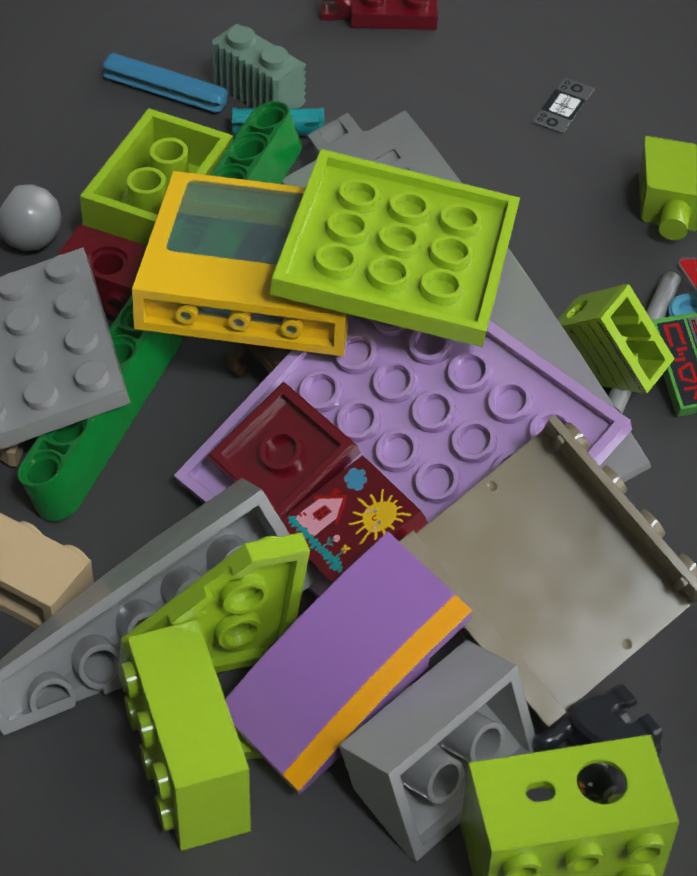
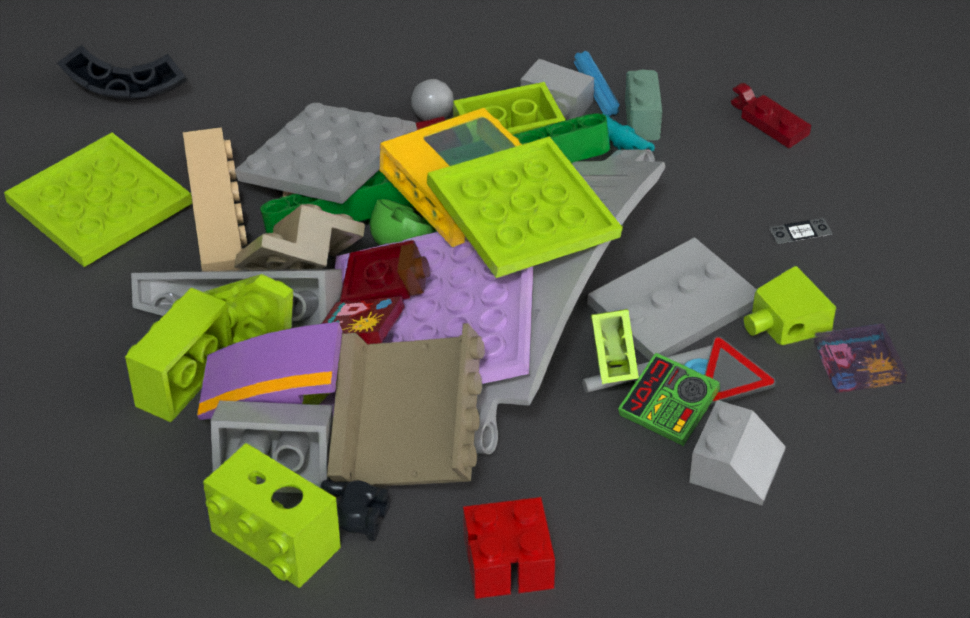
camera: 50 degrees right, 5 degrees down
none -> dark tan bracket [234,204,365,270]
none -> bright green cylinder [369,199,437,245]
none -> reddish brown plate [397,243,430,296]
none -> light grey brick [521,59,594,120]
none -> light grey plate [587,237,757,361]

